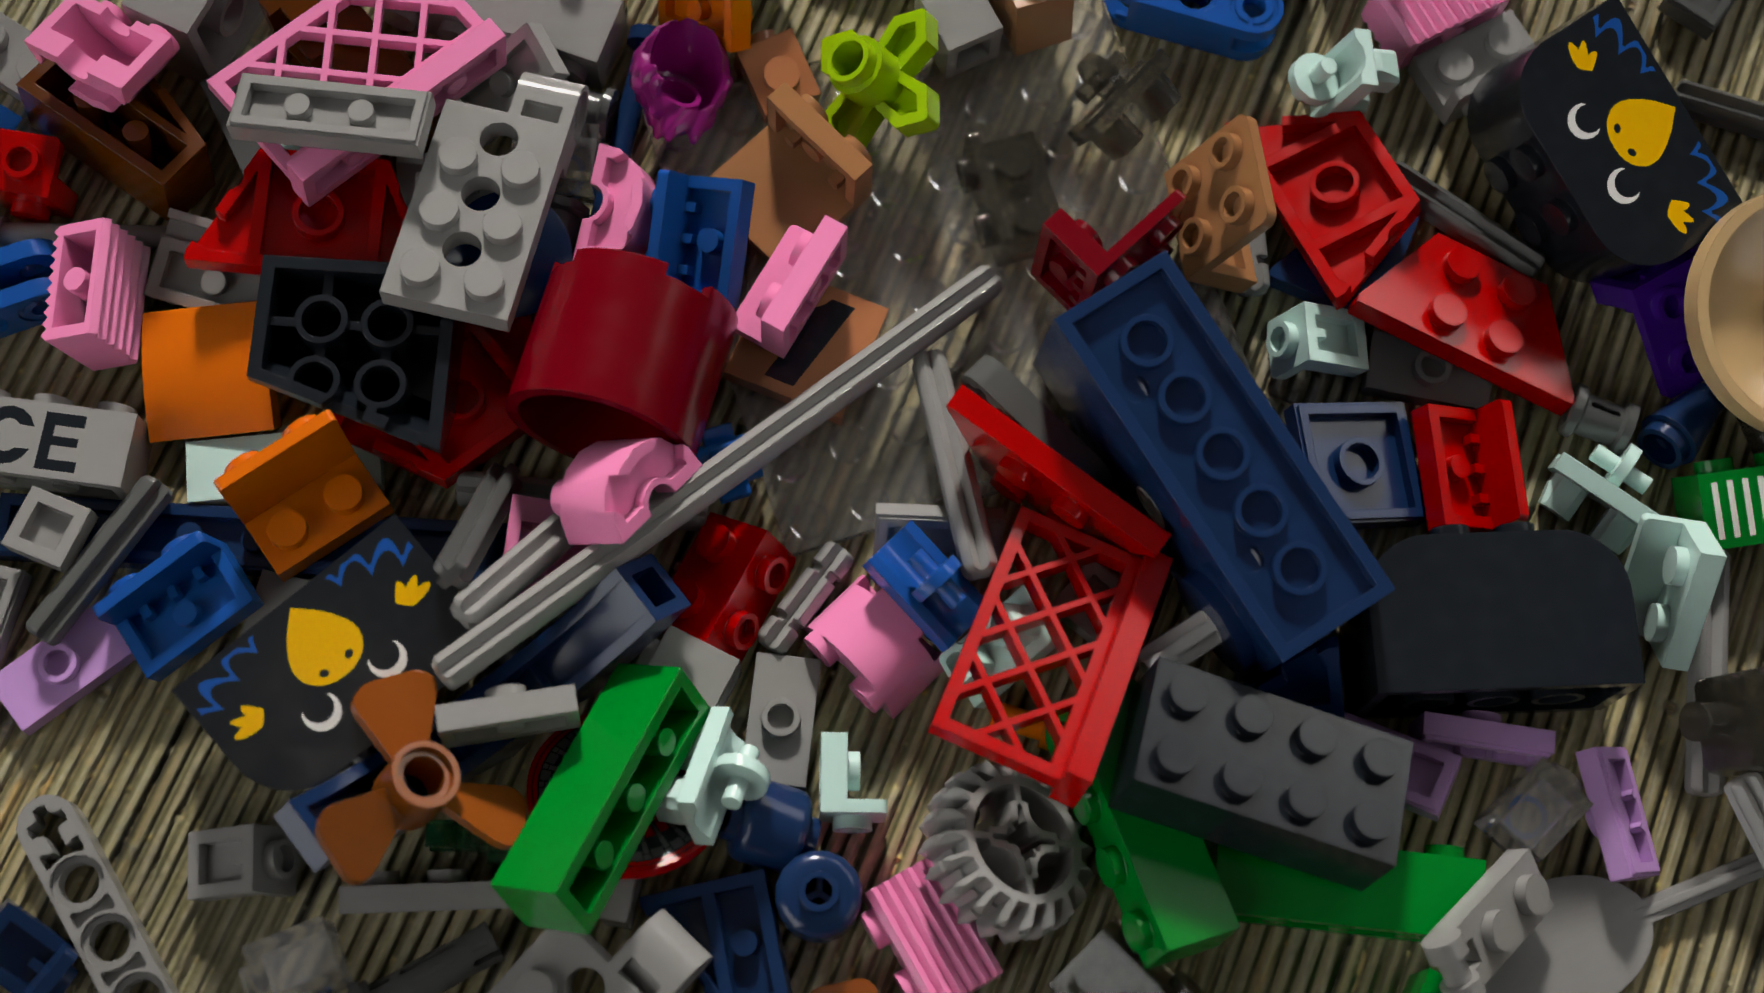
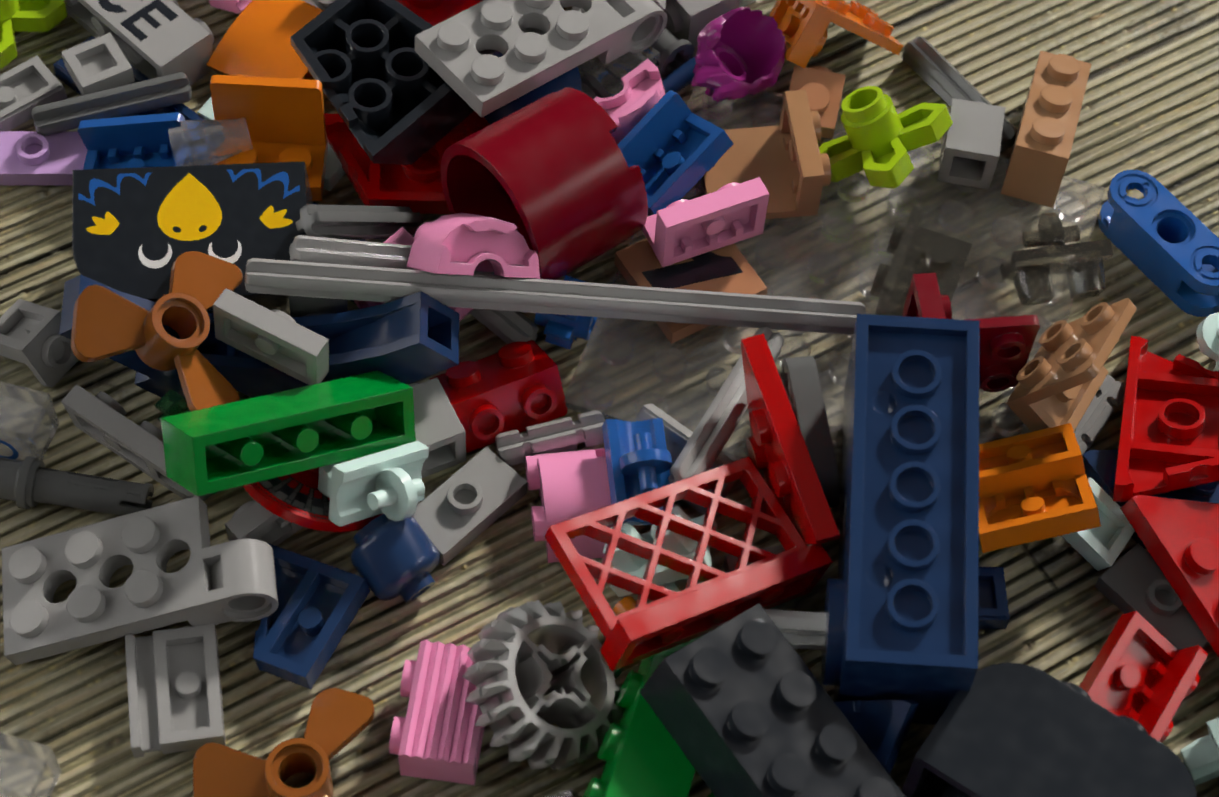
camera: 40 degrees right, 15 degrees down
dark blue head [775,851,862,943] -> none
light aqua bracket [818,732,887,834] -> none
dark blue plate [1283,402,1427,529] -> none
none -> clear cone [168,117,253,166]
none -> orange slope [979,423,1101,553]

